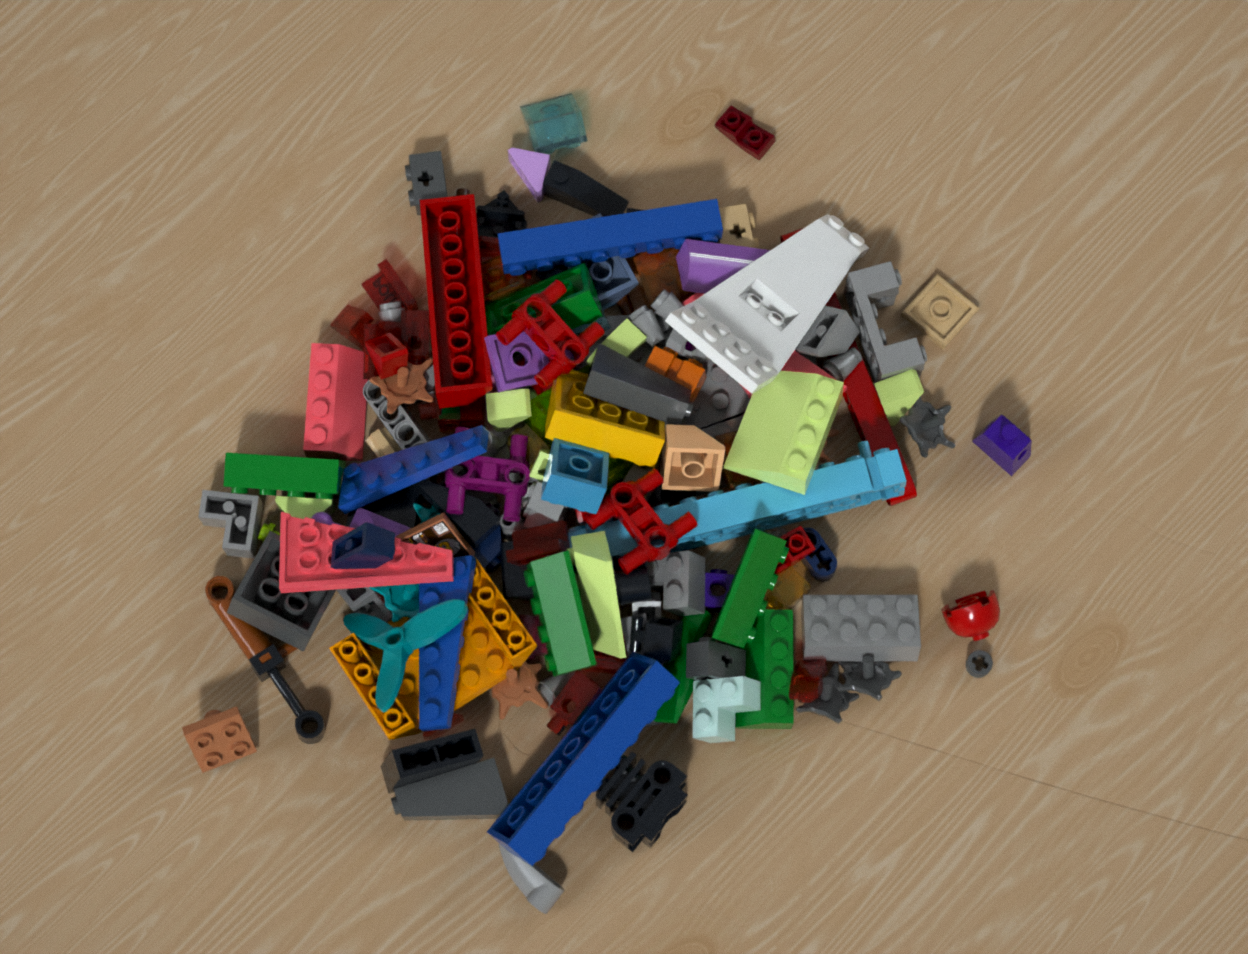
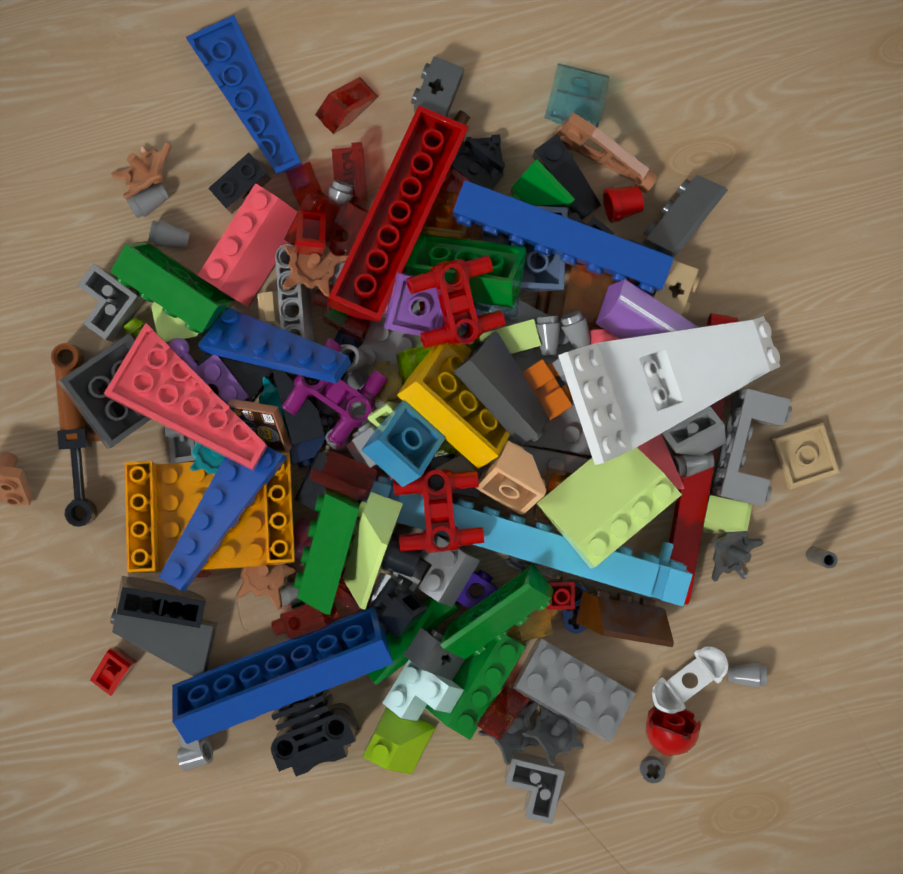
camera: 30 degrees right, 15 degrees up
dark blue slope [331,522,395,569] -> none
teal piece [343,599,468,713] -> none
yellowish green slope [486,389,532,432] -> none
lavender slope [508,148,550,203] -> none
dark red slope [714,105,776,161] -> none
dark purple torso [972,414,1032,476] -> none
none -> red slope [90,646,137,696]
none -> nougat piece [111,142,172,199]
none -> light grey cone [126,184,169,218]
none -> light grey cone [148,219,190,248]
none -> blue wing [186,15,302,175]
none -> black brick [208,152,271,214]
none -> clear red slope [315,77,378,134]
none -> lime slope [363,707,436,775]
none -> dark grey bush [504,555,530,572]
none -> light grey brick [504,752,565,824]
none -> green slope [510,159,575,210]
none -> nougat plate [552,112,658,193]
none -> reddish brown slope [576,589,674,647]
none -> red piece [603,185,644,223]
none -> dark grey slope [642,175,728,257]
none -> white piece [652,647,728,714]
none -> light grey cone [727,662,767,689]
none -> dark grey piece [806,547,838,568]

